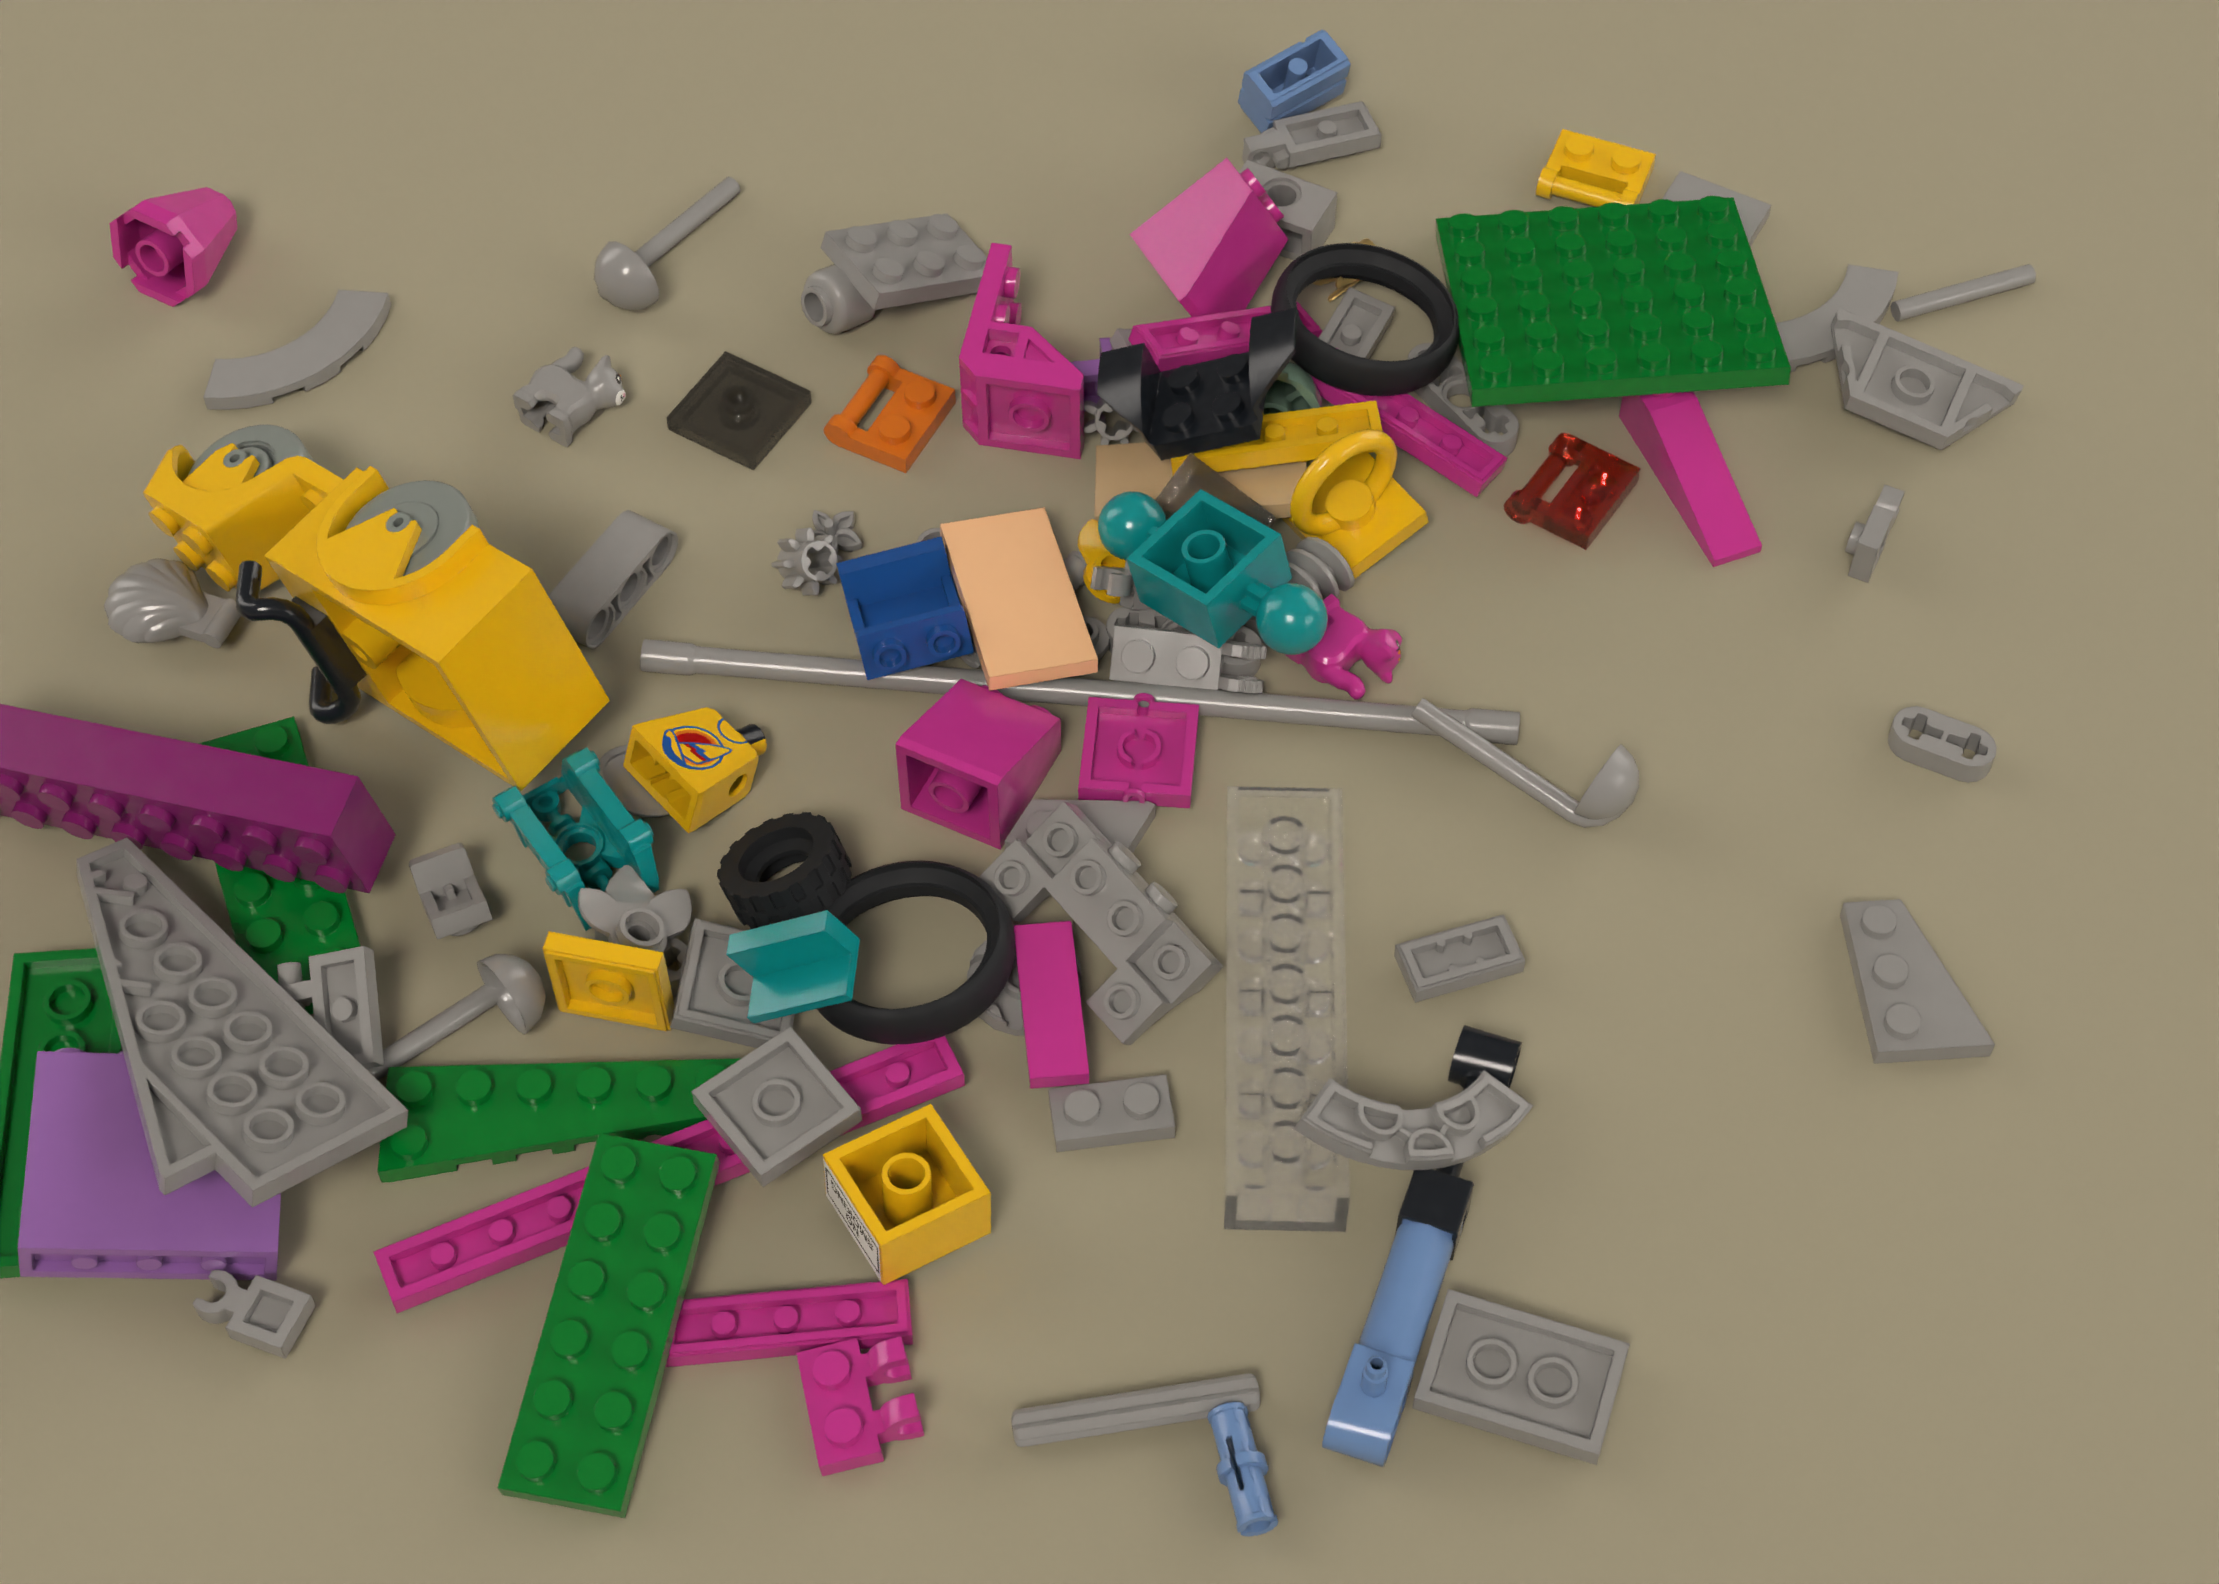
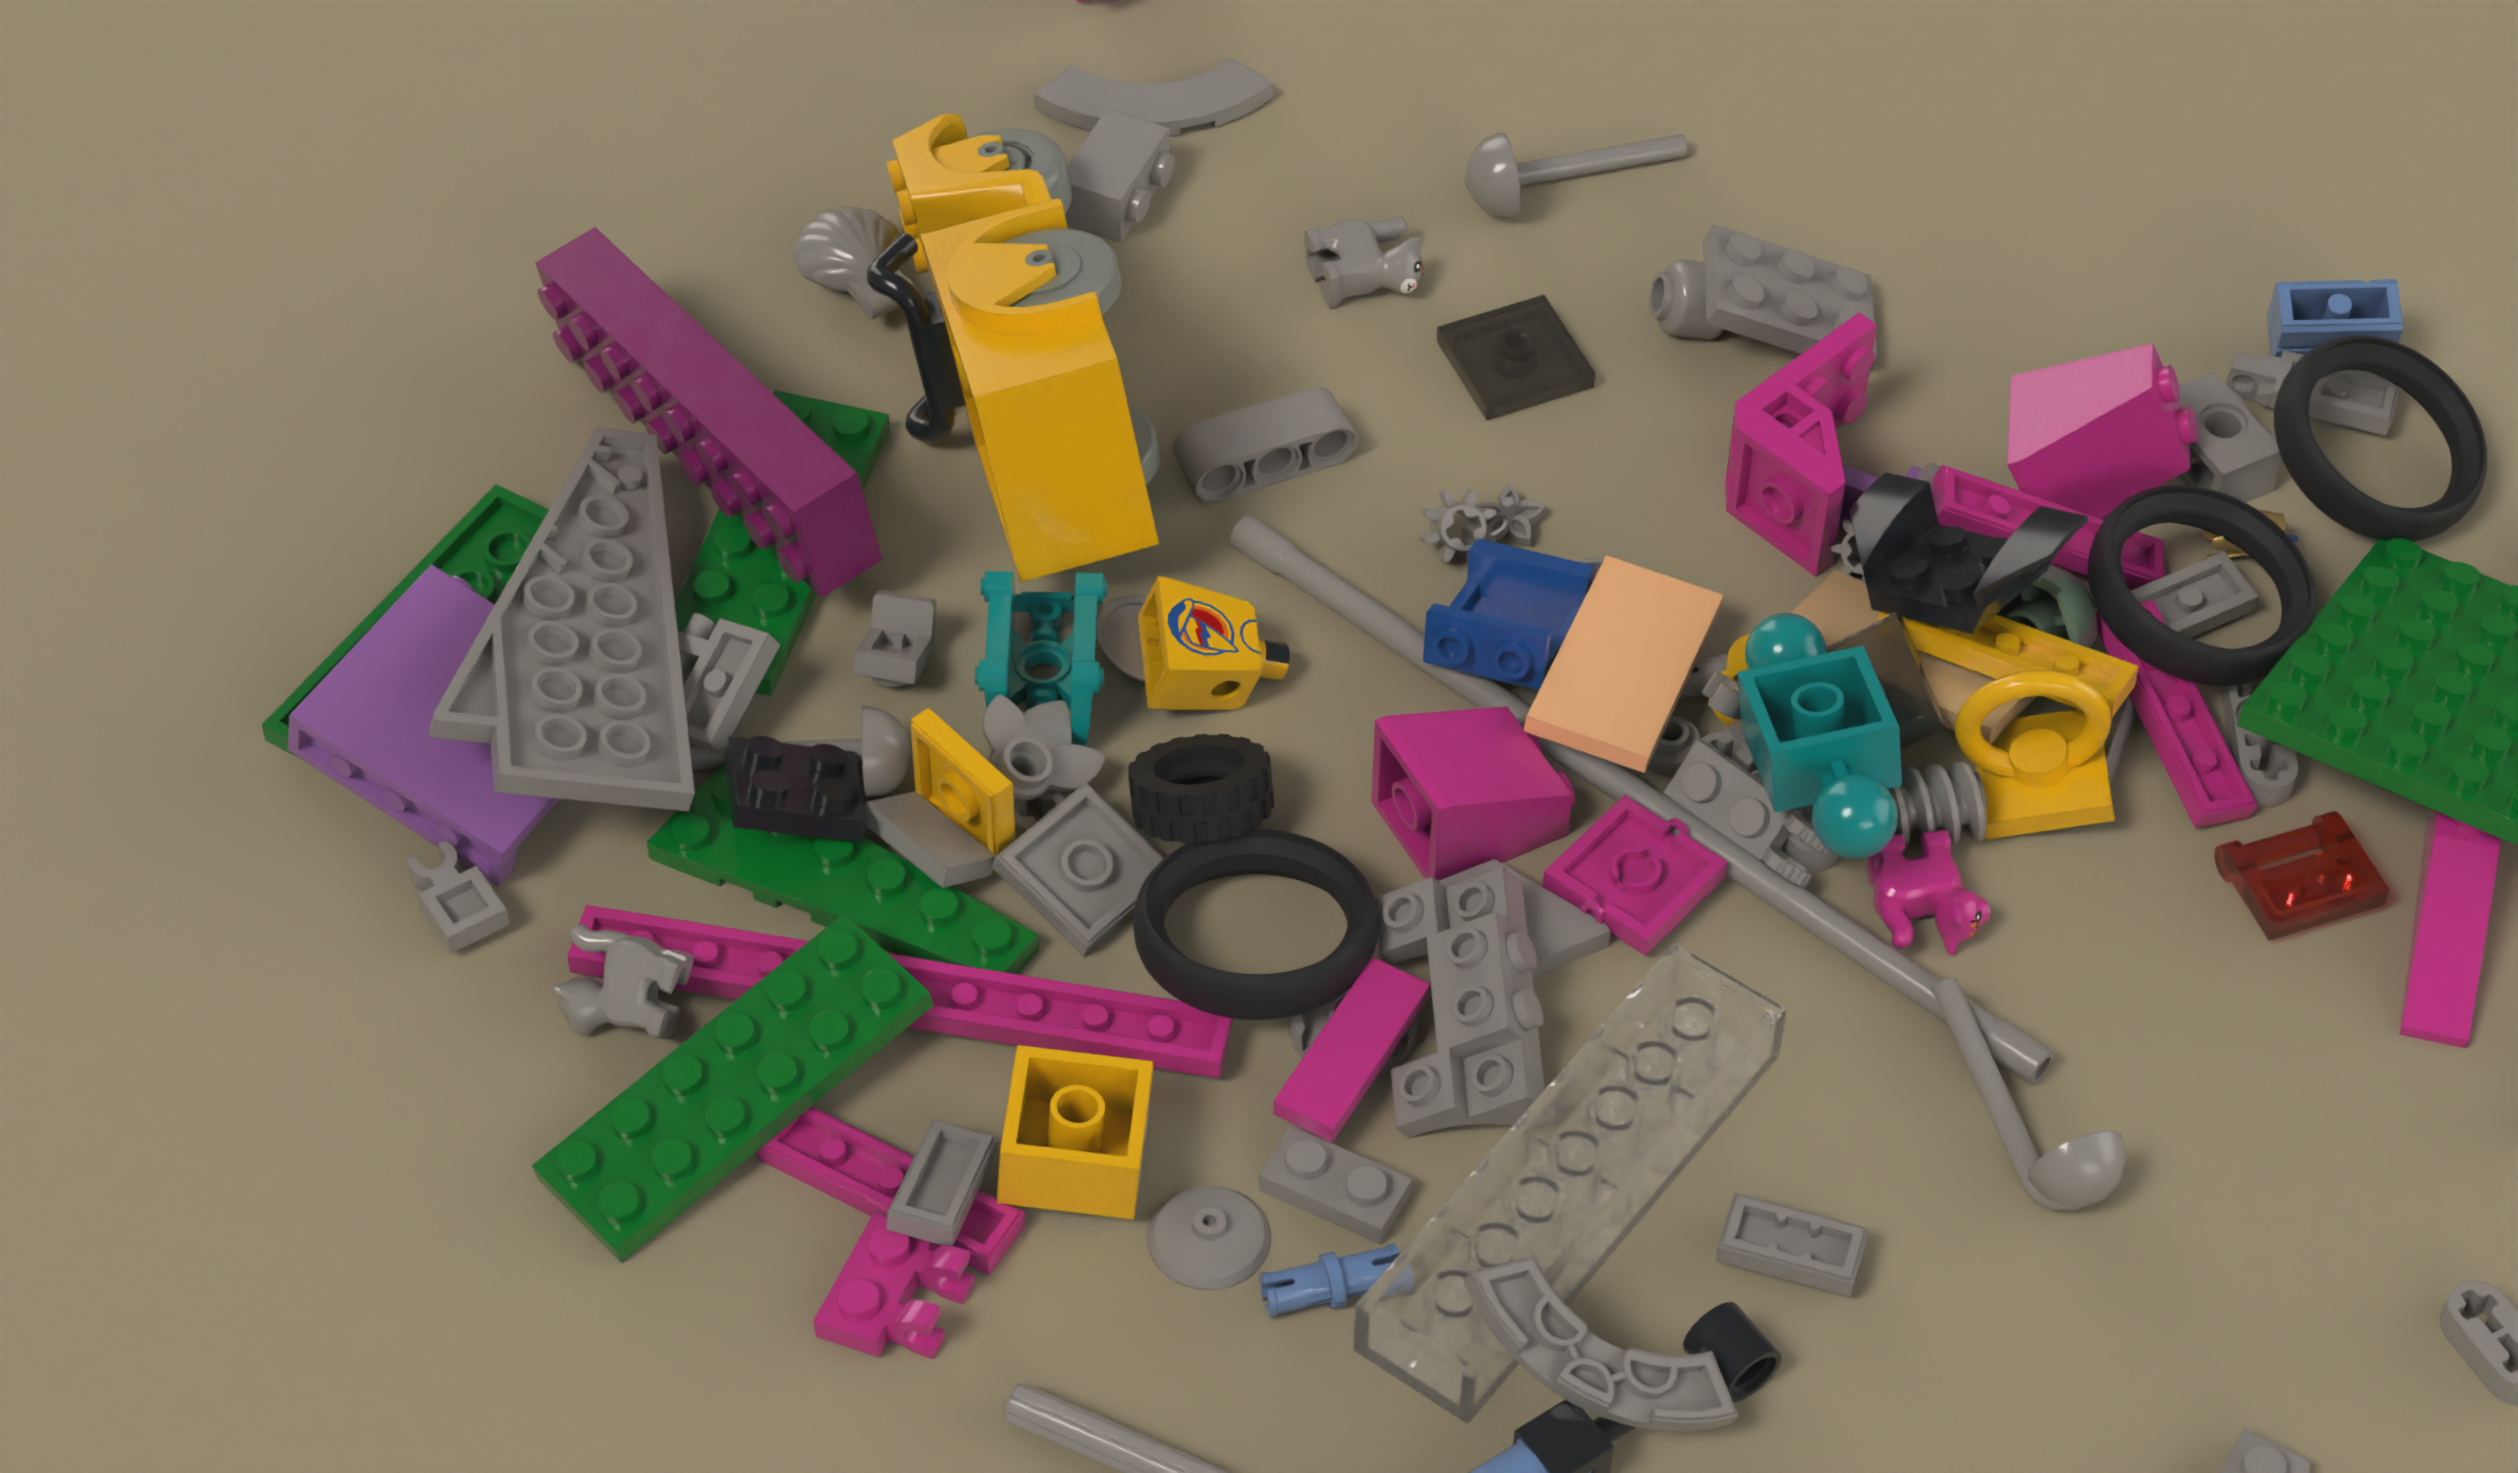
camera: 35 degrees right, 5 degrees down
light grey plate [691,1026,862,1187] -> none
teal panel [726,910,860,1023] -> none
orange plate [824,355,956,473] -> none
none -> light grey animal [552,924,694,1040]
none -> black plate [724,736,867,843]
none -> light grey tile [865,791,996,888]
none -> light grey tile [886,1119,997,1246]
none -> light grey brick [1065,108,1175,243]
none -> light grey piece [1147,1186,1271,1290]
none -> medium blue pin [1259,1243,1405,1318]
none -> black tyre [2274,335,2487,542]

